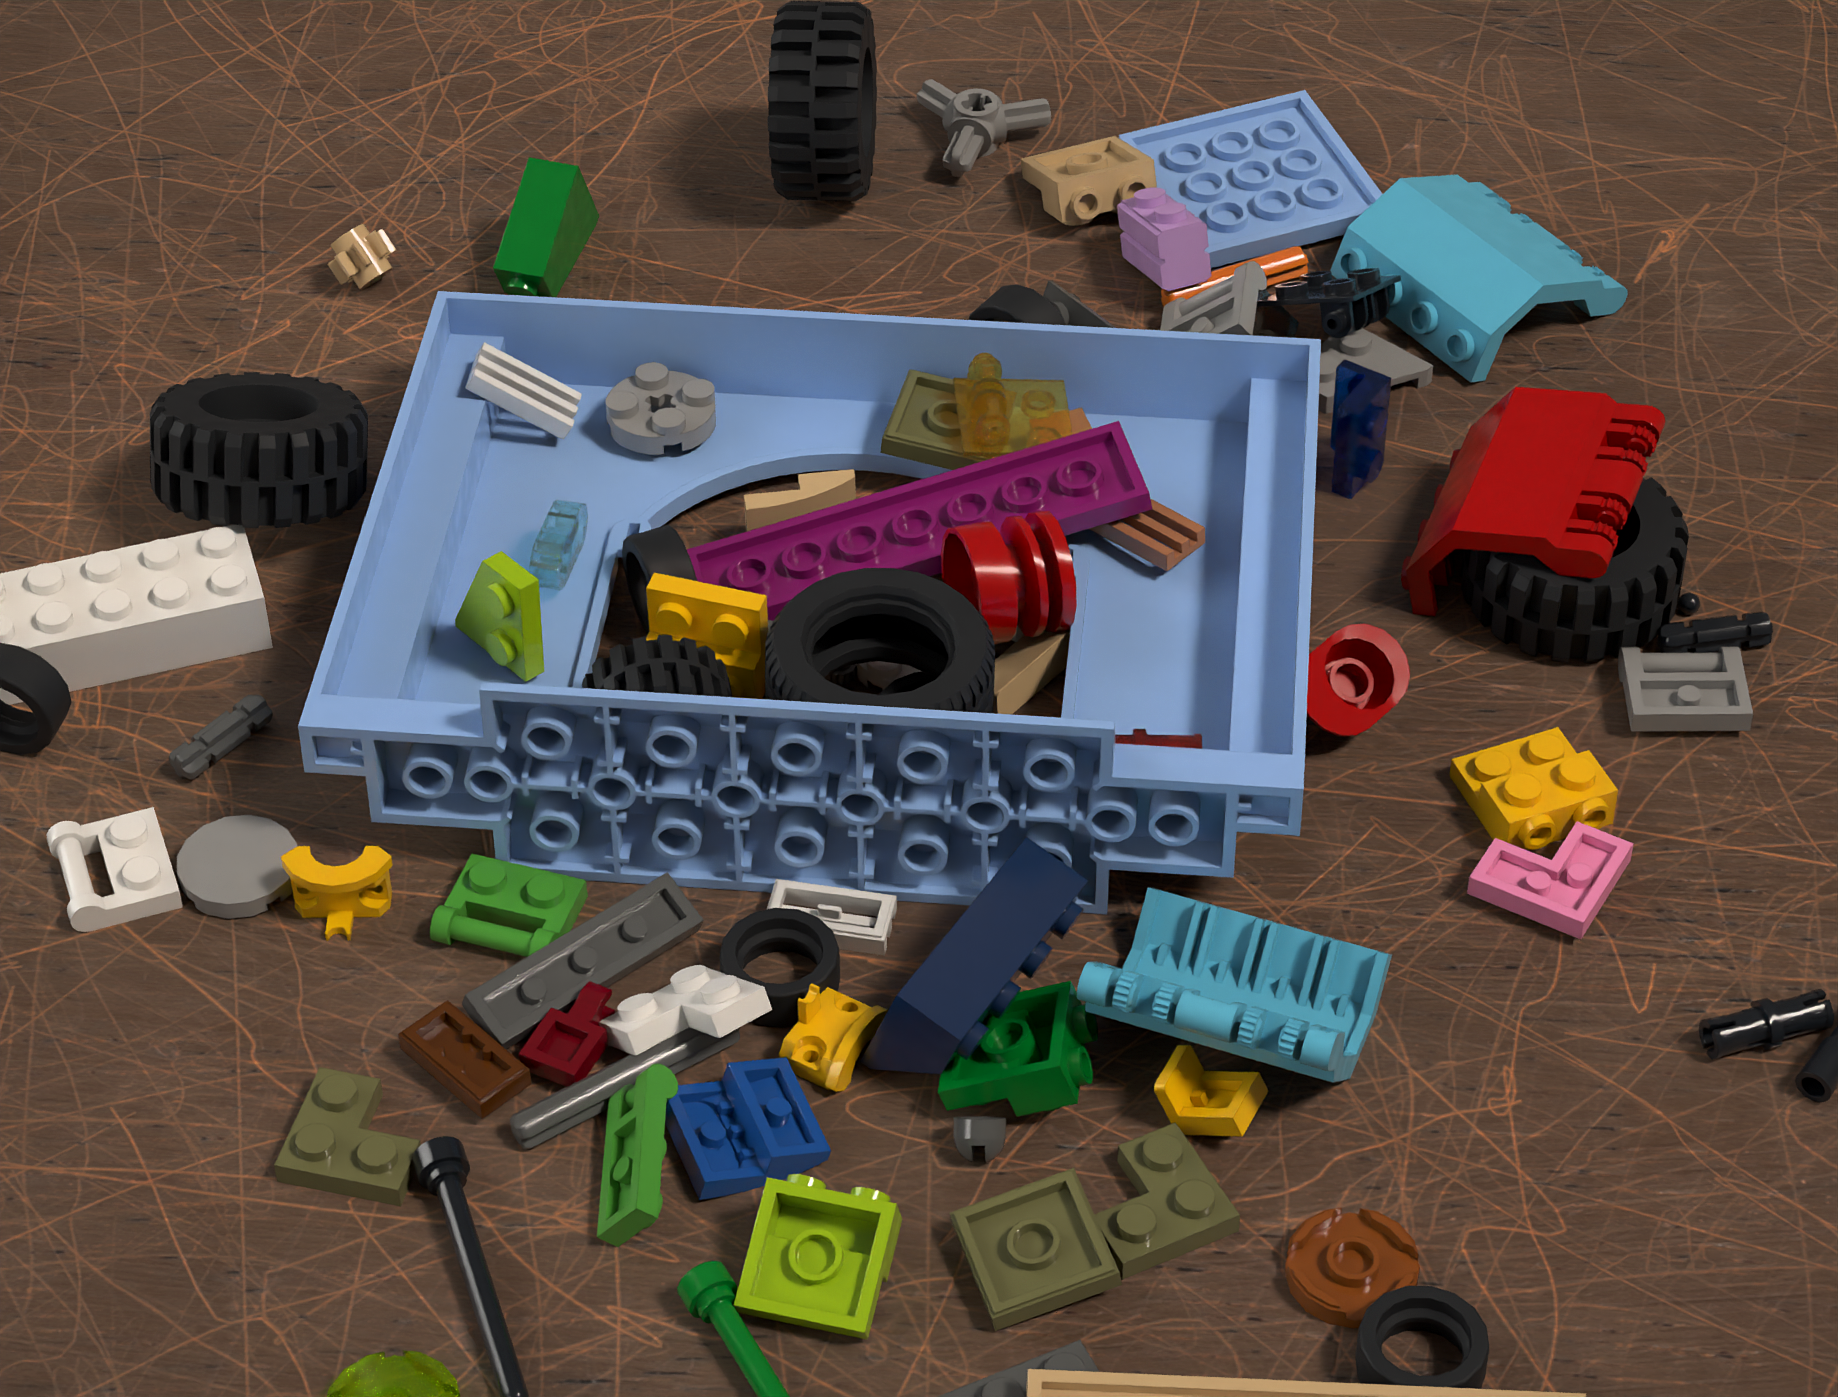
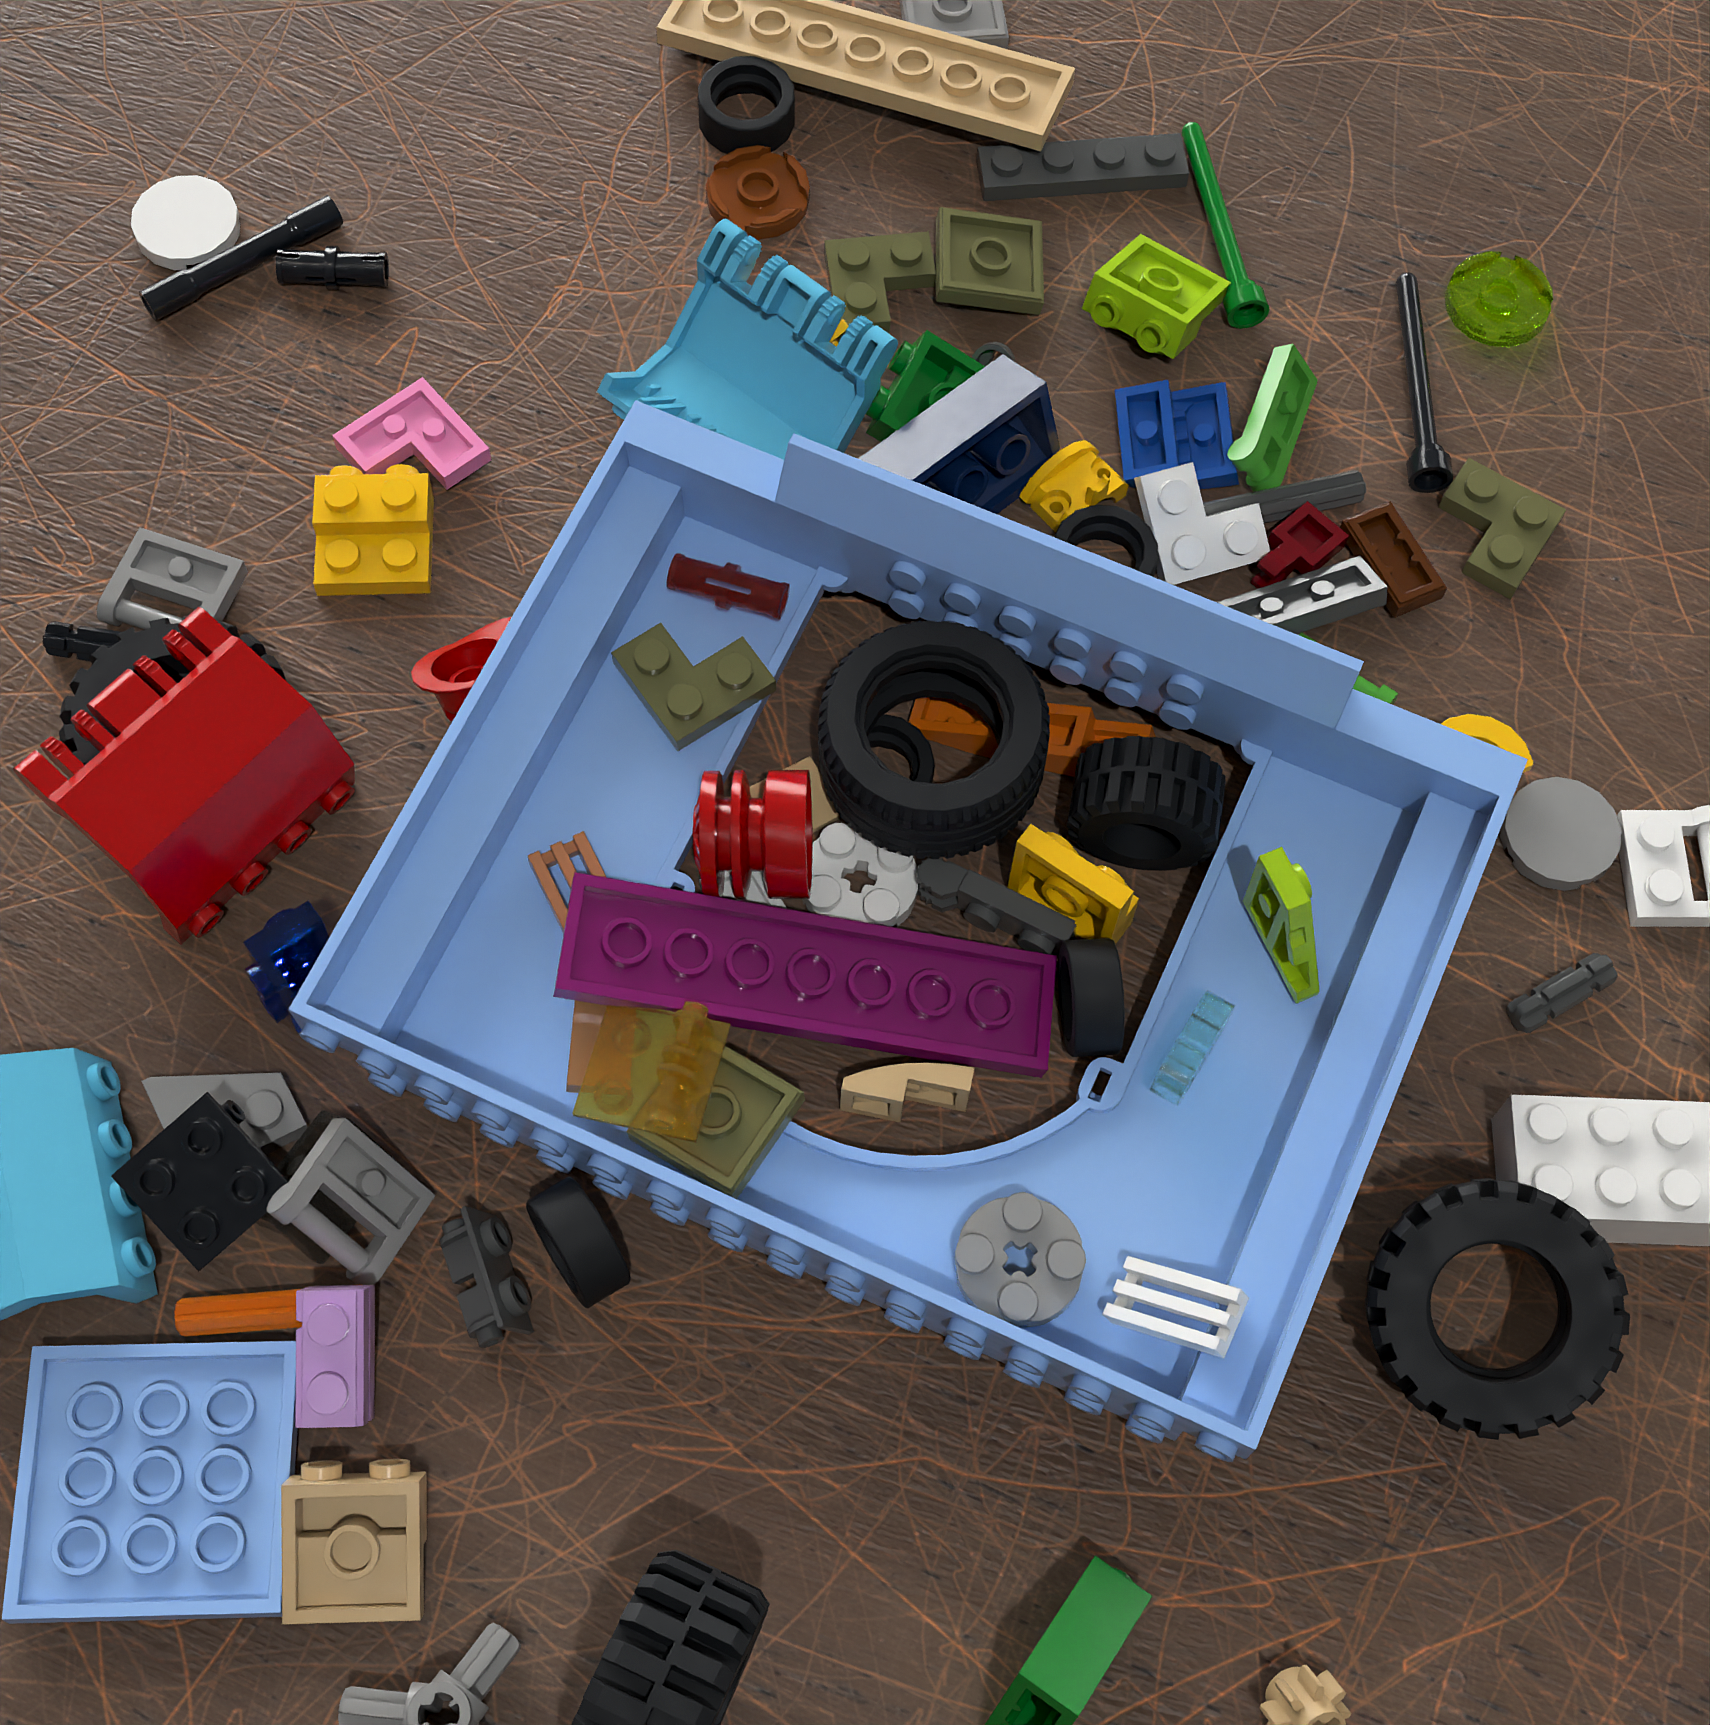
camera: 165 degrees left, 20 degrees up
none -> olive plate [611,622,776,751]

